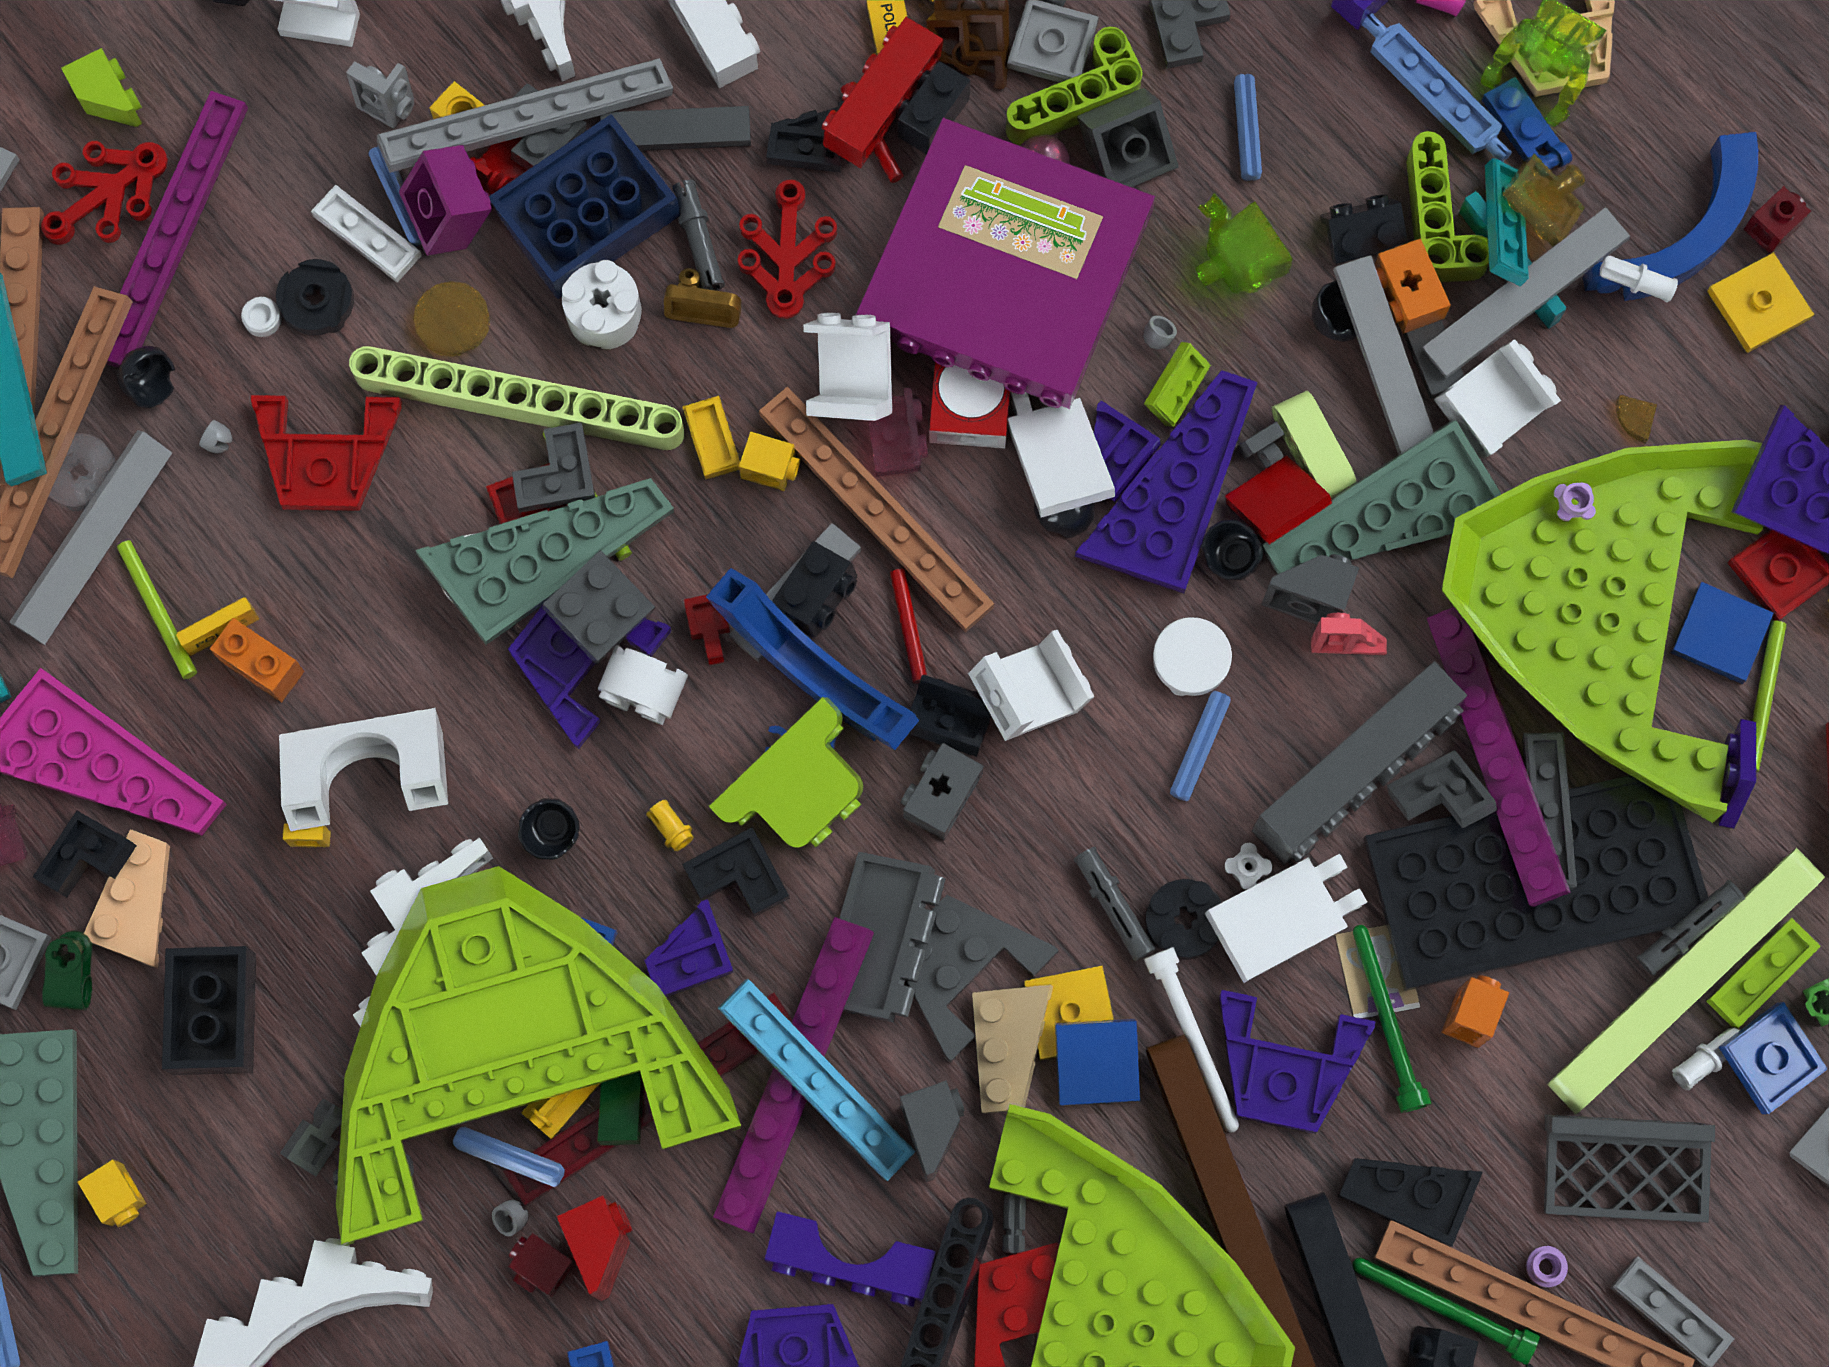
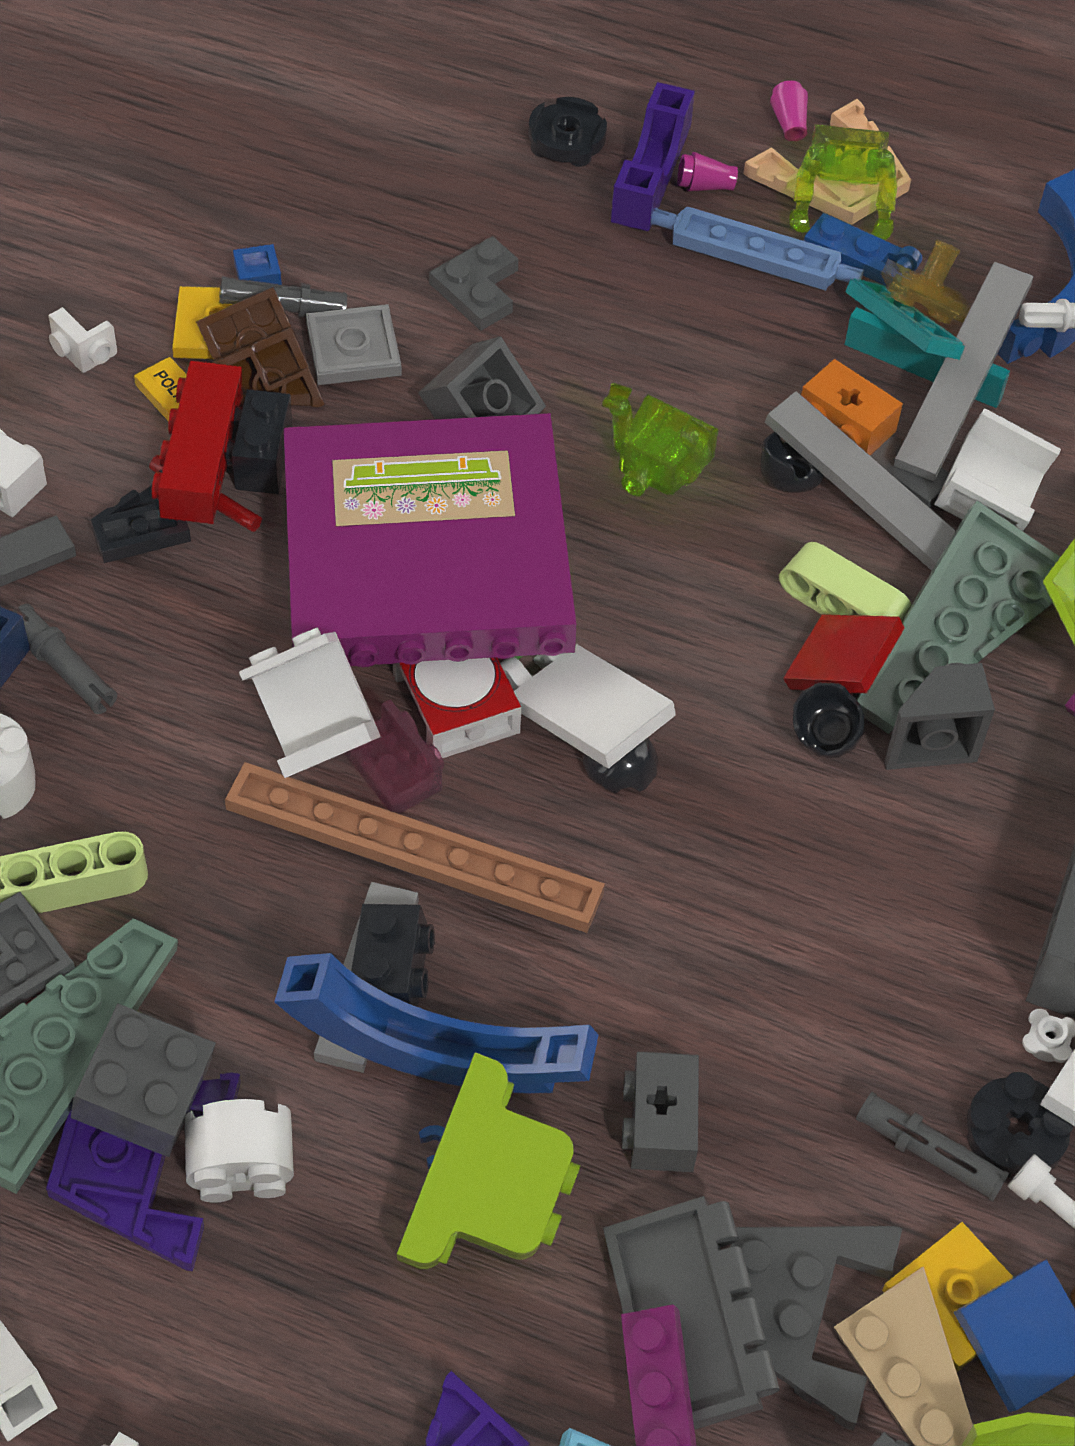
camera: 30 degrees left, 20 degrees down
black hair [518,798,580,860] -> none
yellow pin [646,799,694,851] -> none
pearl gold piece [664,268,741,328] -> none
black plate [682,827,790,917] -> none
yellow tile [683,396,740,480] -> none
red plate [684,594,730,666] -> none
red plant [737,180,837,319] -> none
yellow brick [739,432,800,491] -> none
red bar [890,569,927,684] -> none
black bracket [909,675,992,757] -> none
white panel [968,630,1095,741] -> none
lime beam [1005,27,1143,145] -> none
dark purple wing [1075,370,1257,594] -> none
dark purple wing [1093,401,1161,502] -> none
light grey hinge [1143,316,1177,349] -> none
lime plate [1144,342,1211,427] -> none
white tile [1153,617,1232,696] -> none
medium blue axle [1170,691,1231,801] -> none
medium blue axle [1234,74,1262,181] -> none
dark grey tile [1237,421,1284,468] -> none
coral wing [1311,612,1387,655] -> none
black bracket [1320,194,1408,264] -> none
lime beam [1407,131,1489,282] -> none

